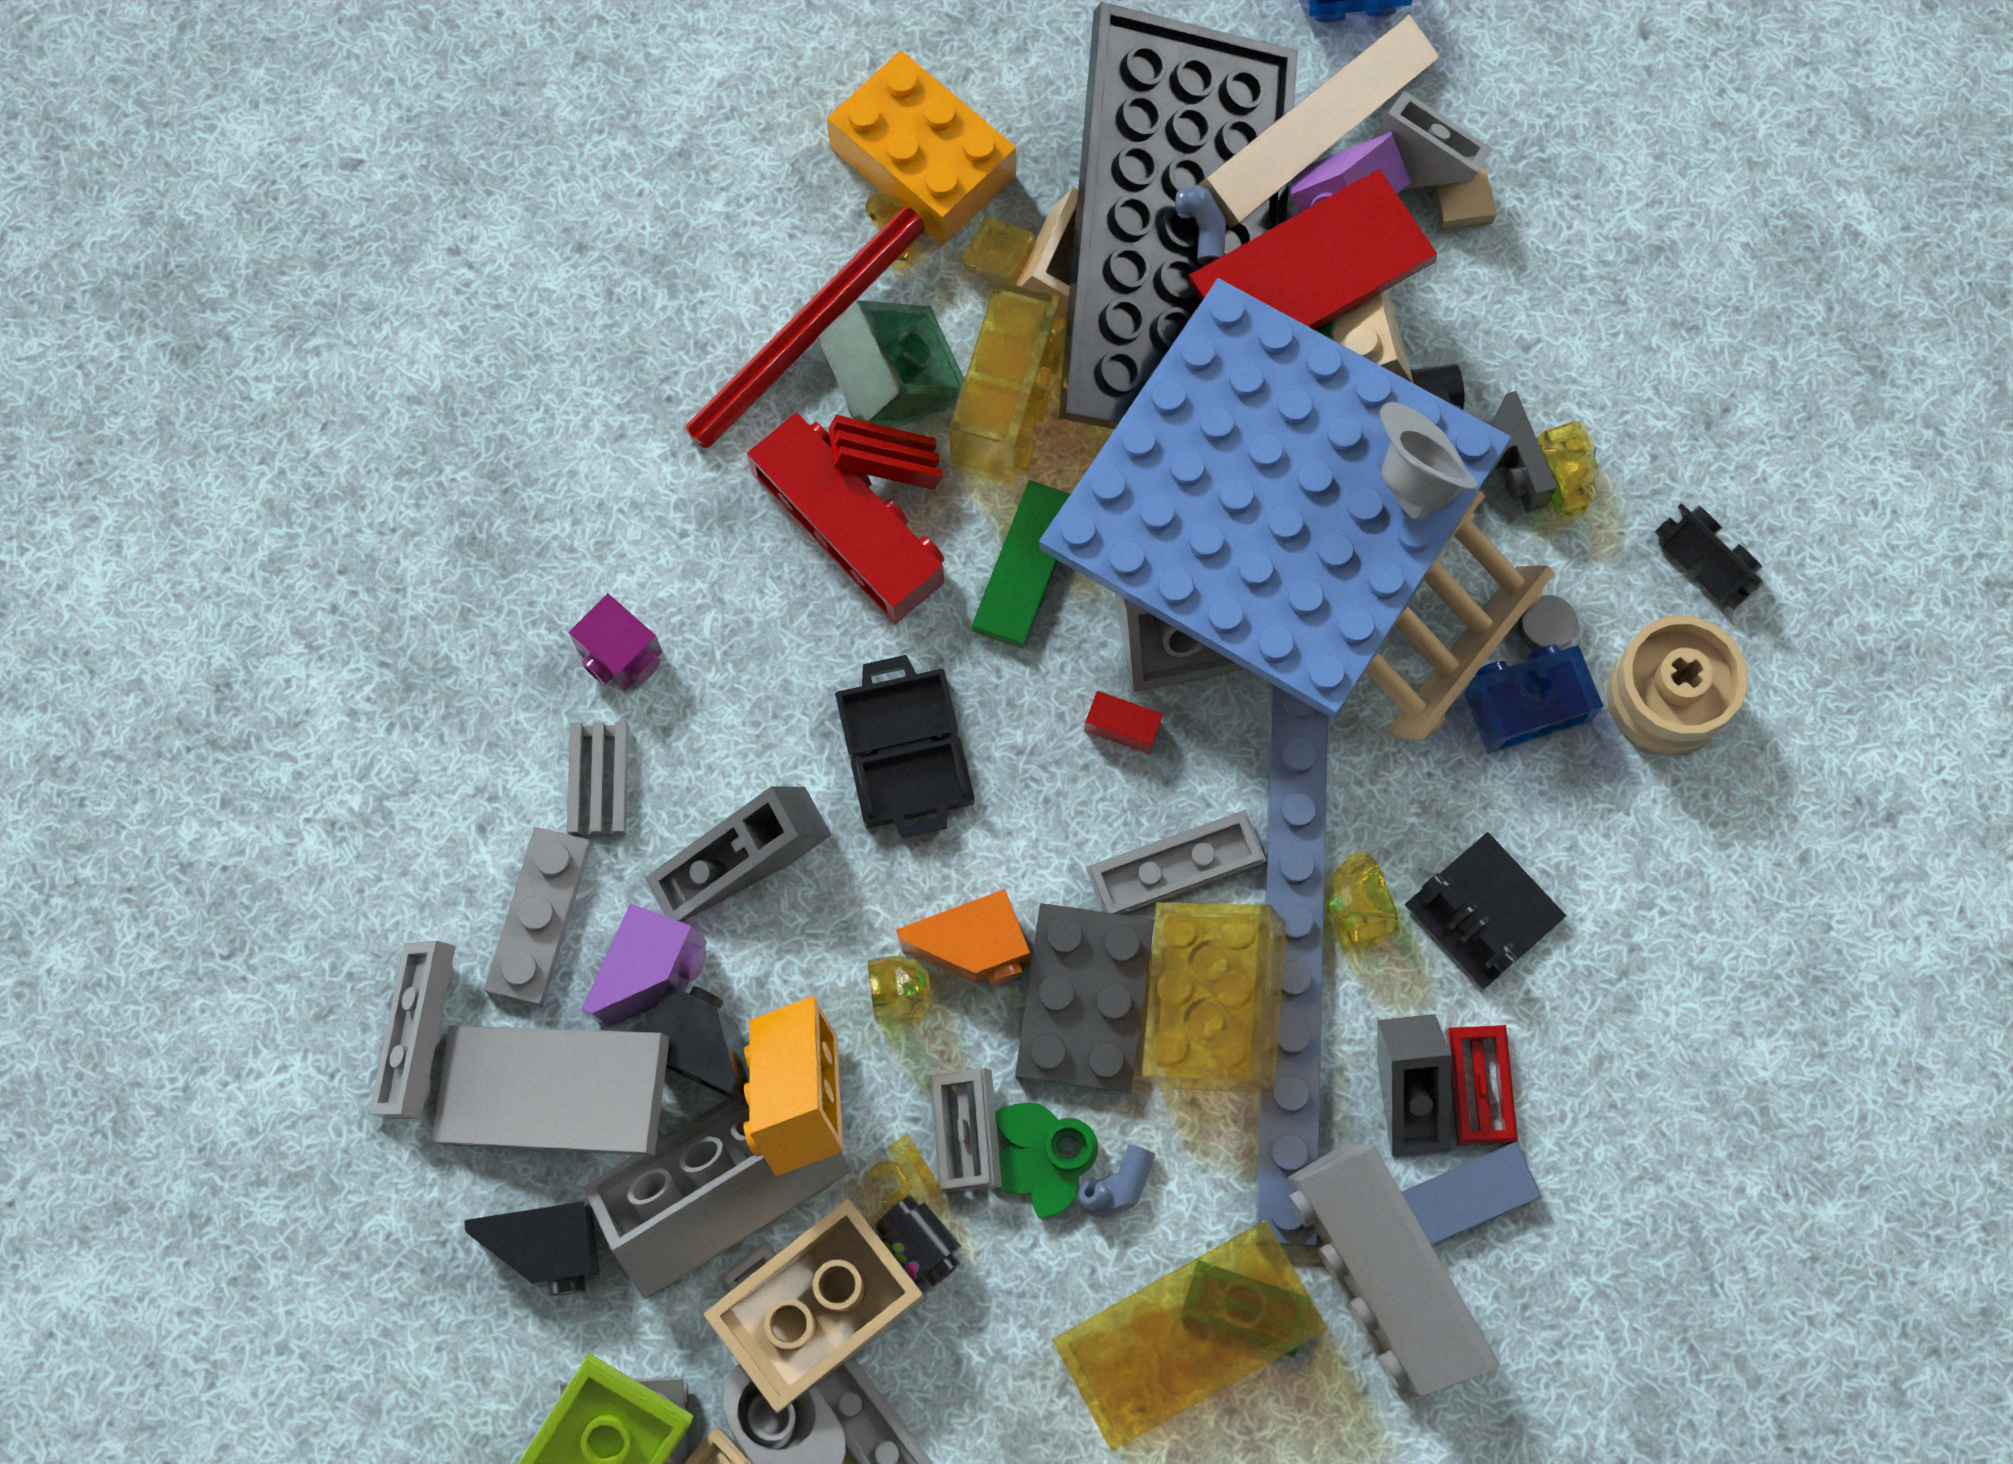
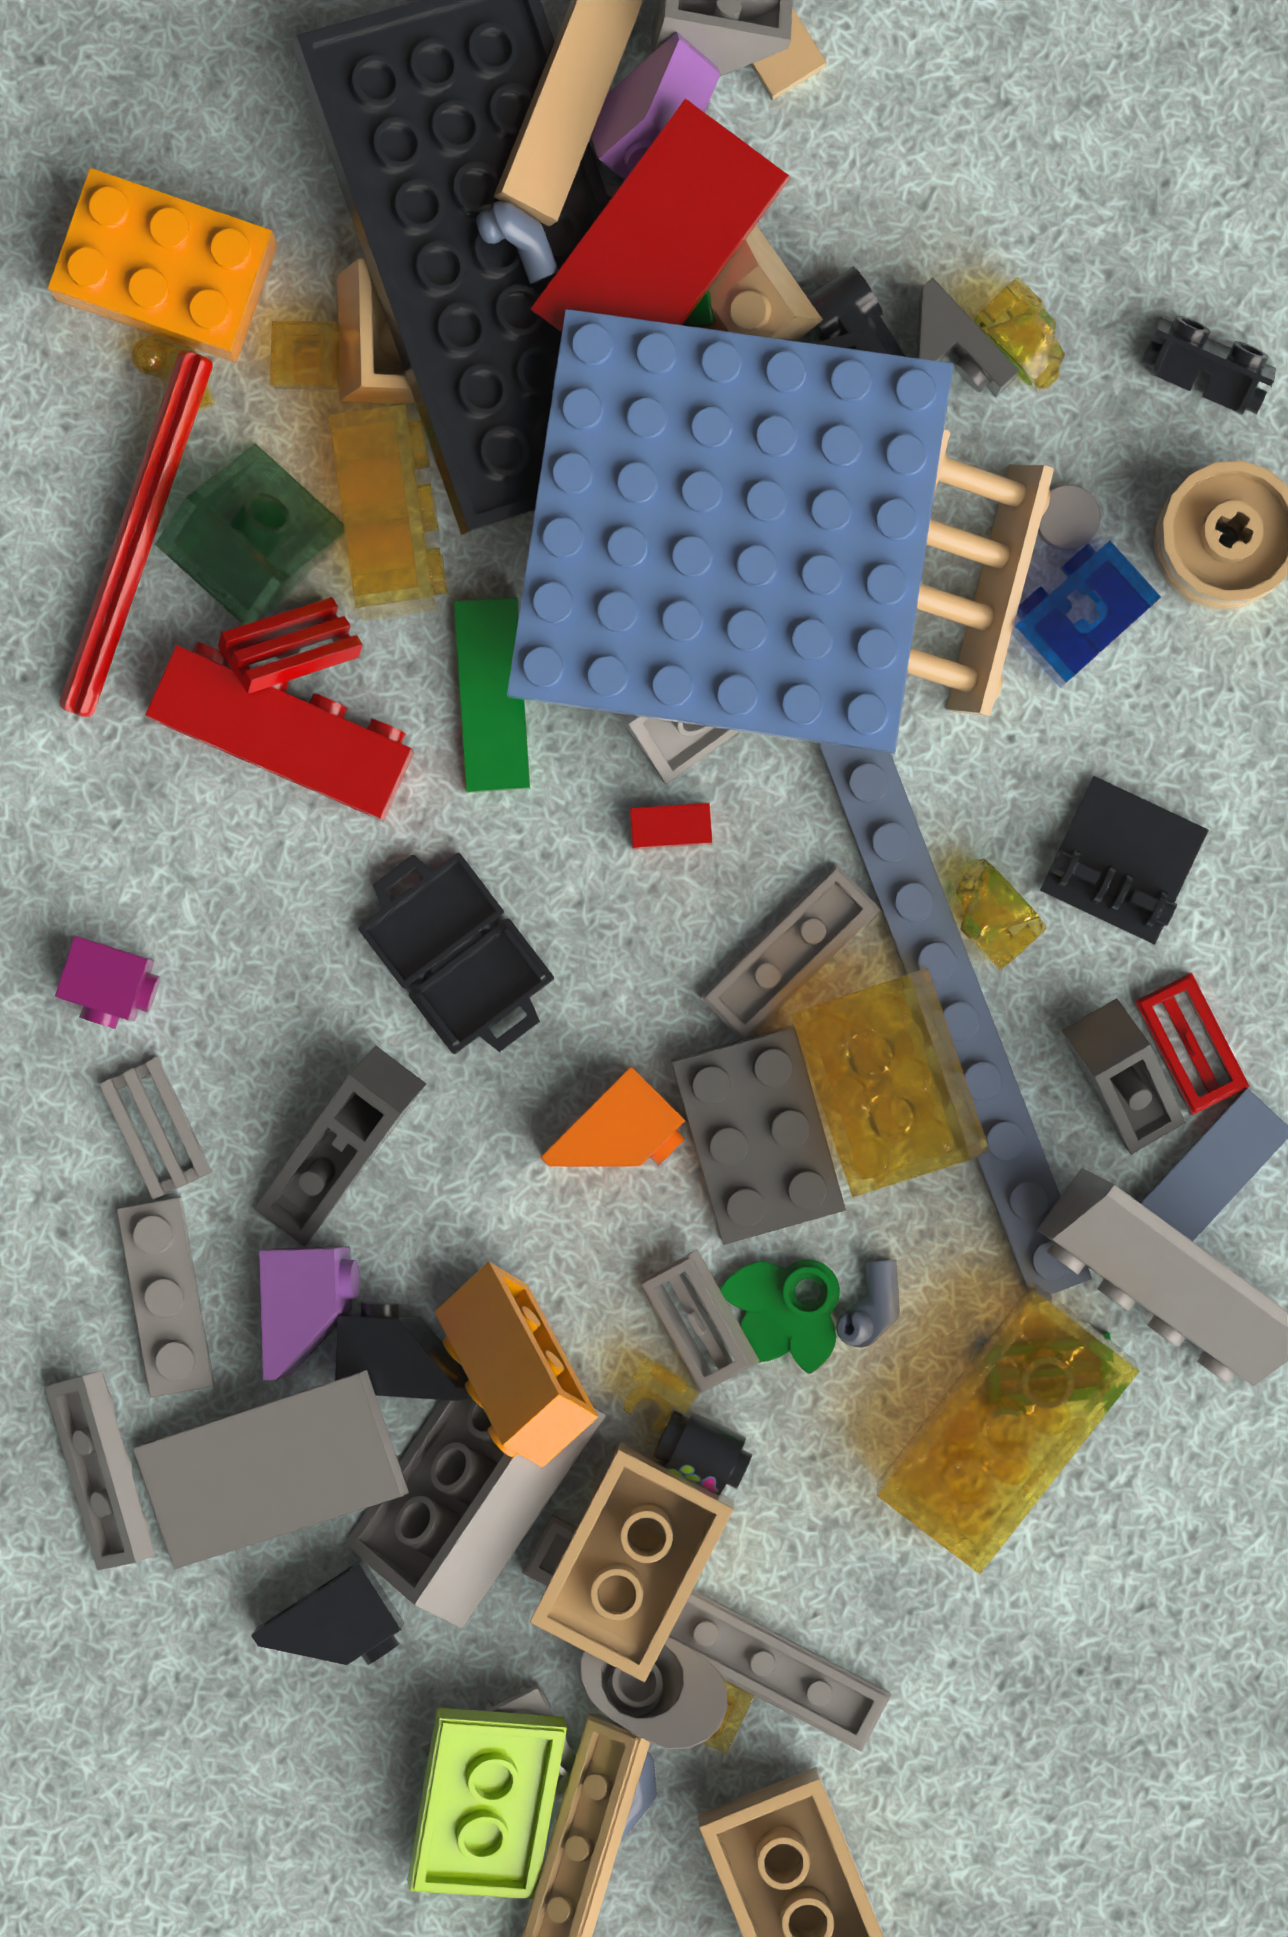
camera: 25 degrees left, 15 degrees up
clear yellow rock [868,956,933,1026] -> none
light grey piece [1379,402,1478,521] -> none

